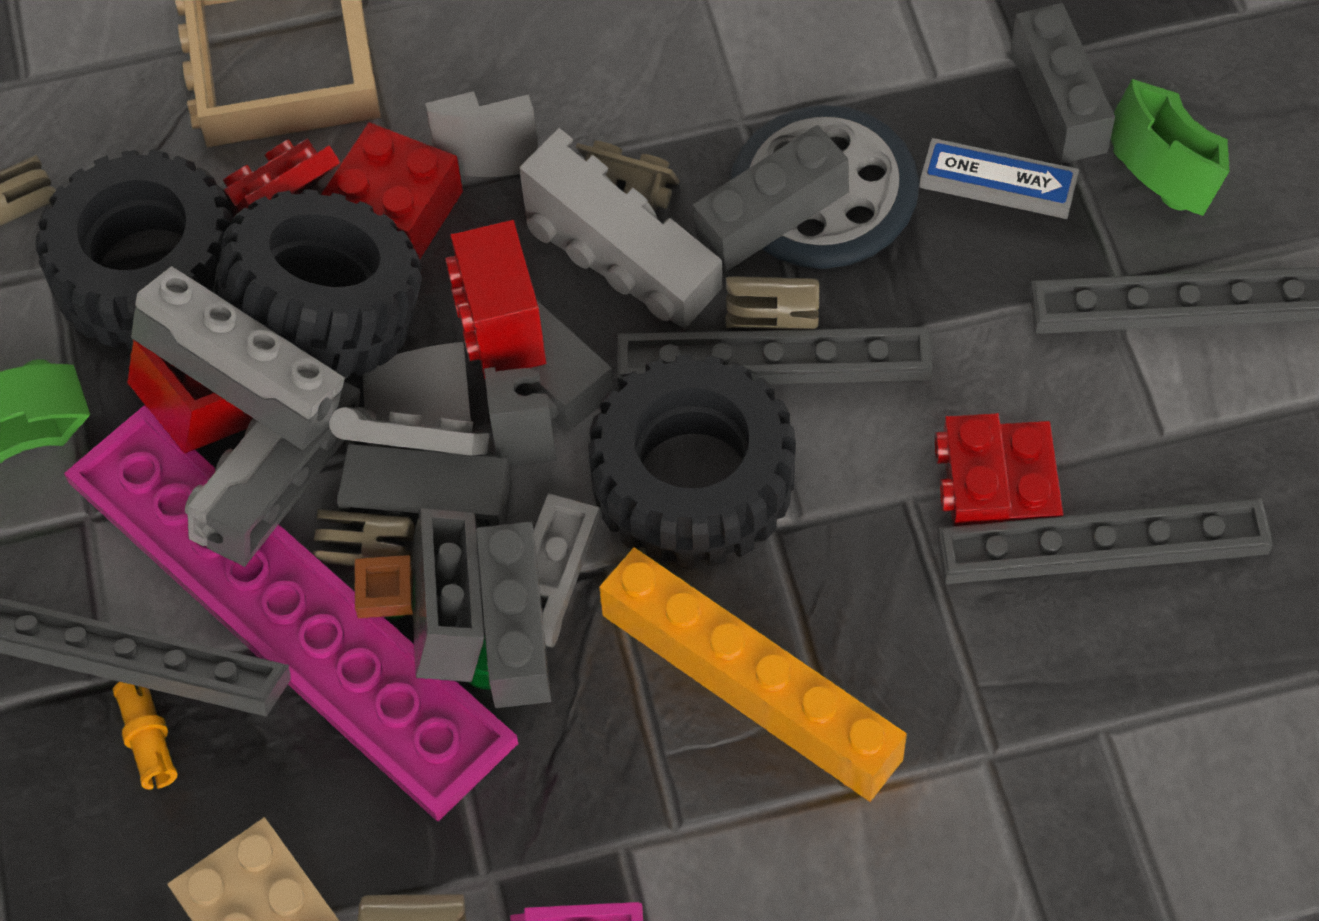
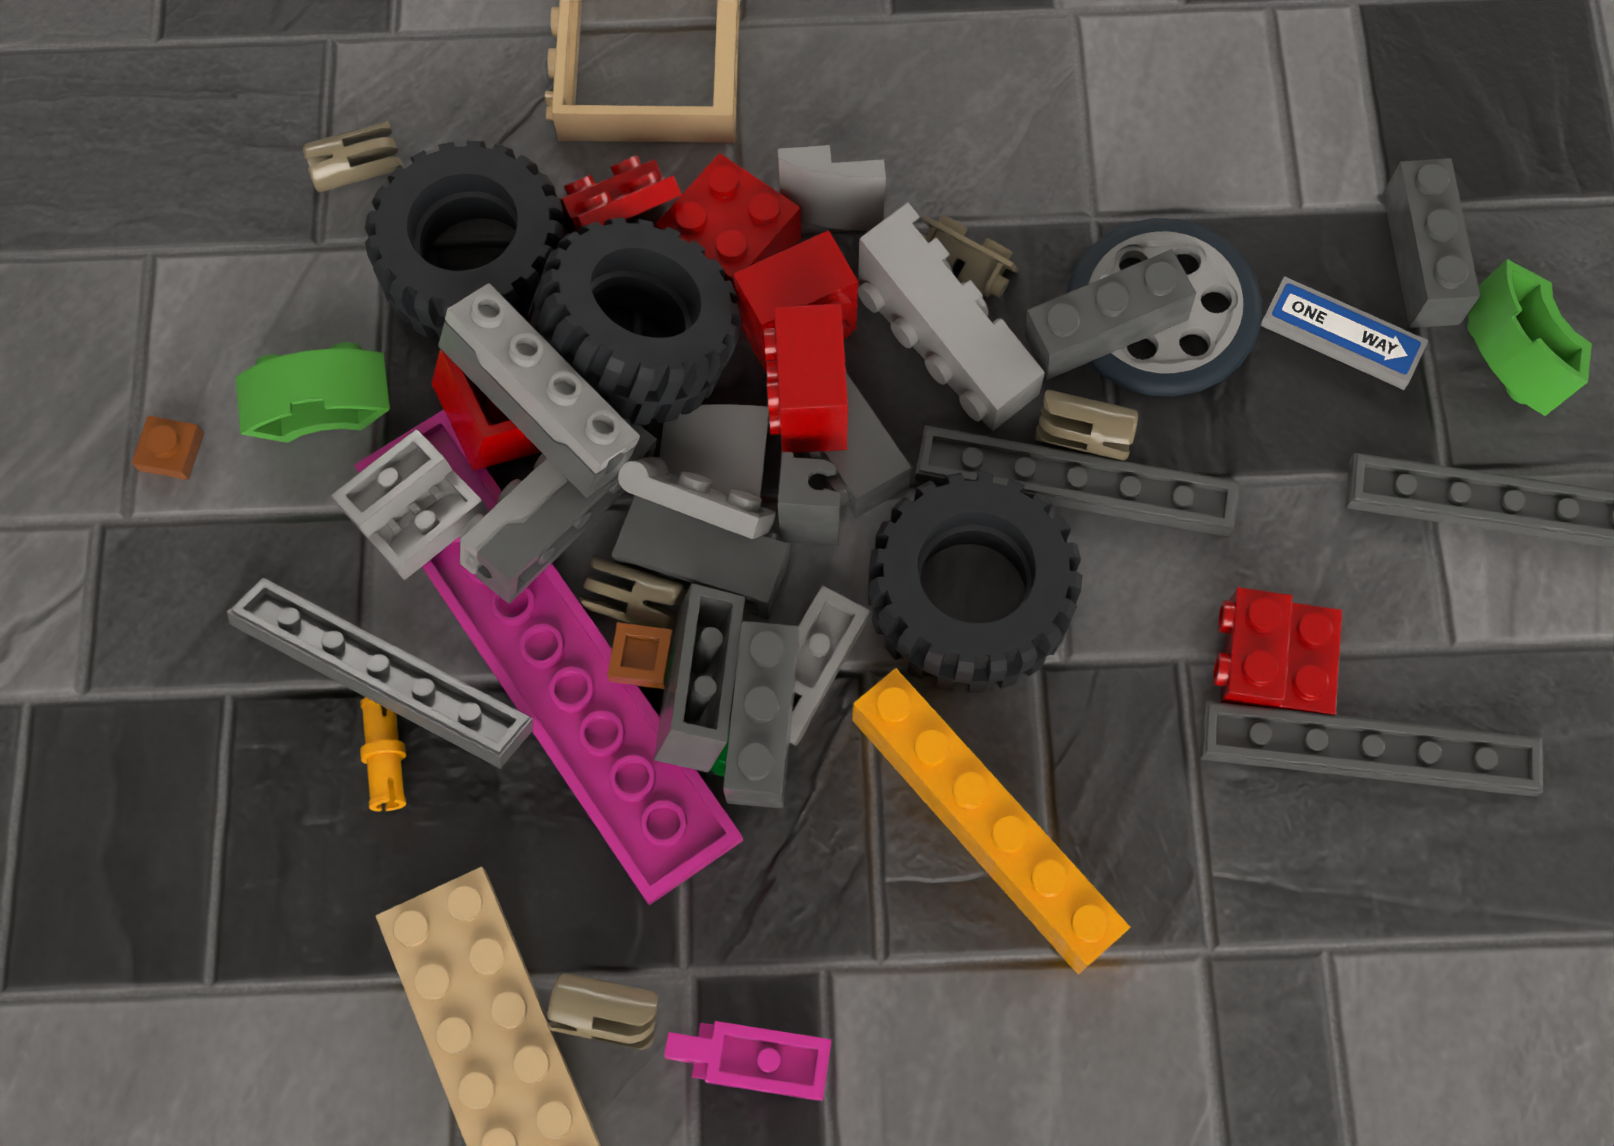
camera: 10 degrees right, 10 degrees up
none -> light grey slope [331,429,489,580]
none -> red brick [733,230,858,371]

